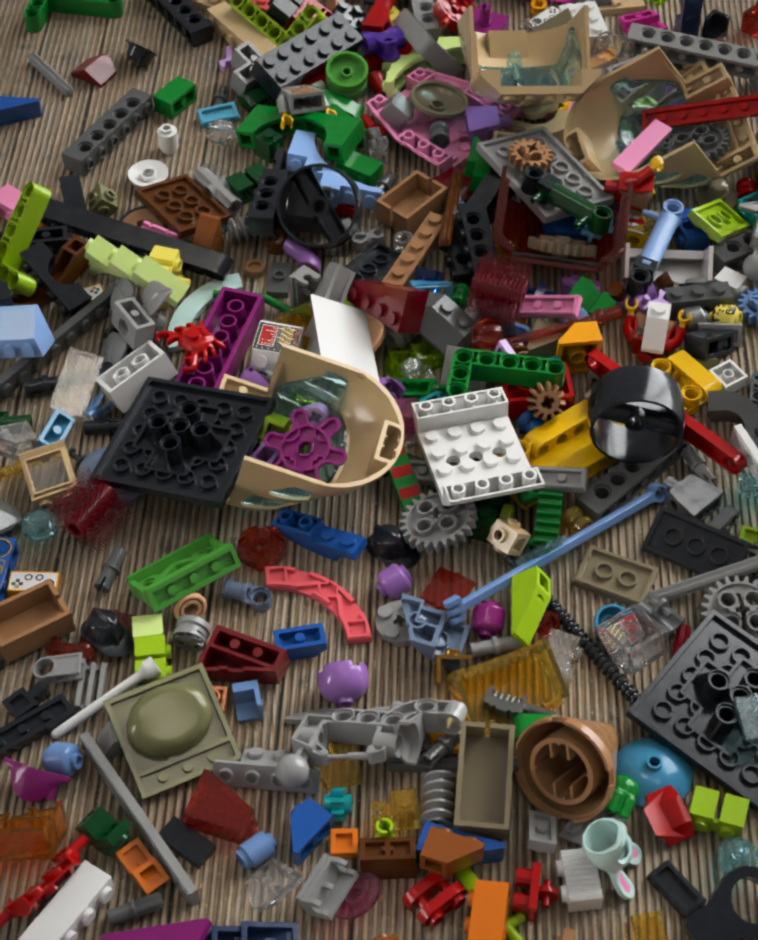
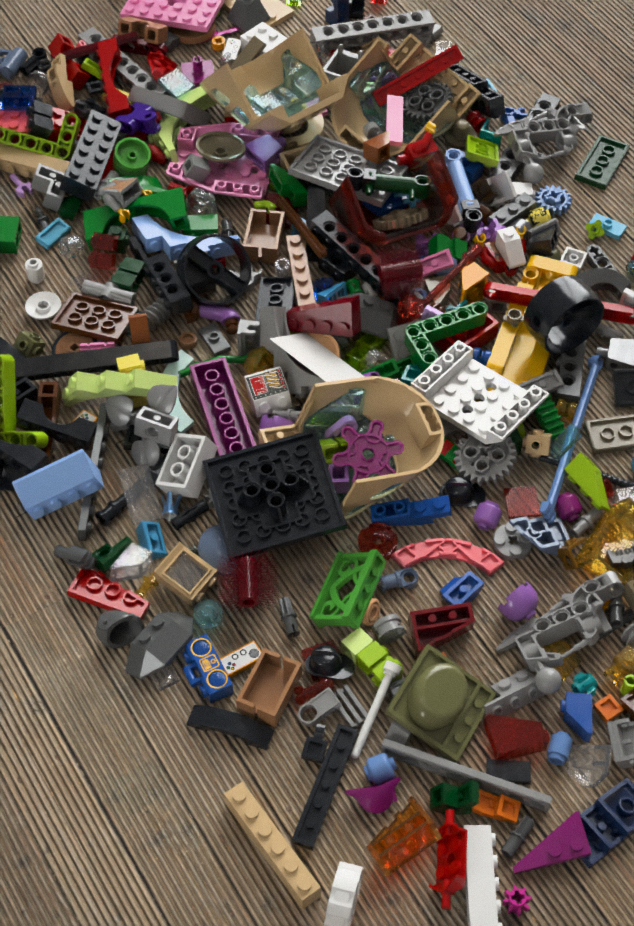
camera: 35 degrees left, 5 degrees up
red animal [155,320,226,374] -> none
medium blue panel [232,679,264,724] -> none
dark grey wheel [429,121,450,149] -> none
medium nougat gear [507,138,554,172] -> none
medium nougat gear [526,381,566,421] -> none
dark pink slope [618,9,668,35] -> none
none -> clear red piece [88,232,119,270]
none -> clear light blue piece [157,68,195,98]
none -> lime arm [254,200,276,214]
none -> light grey wheel [363,122,383,140]
none -> dark orange slope [363,131,390,164]
none -> dark brown bracket [470,177,498,205]

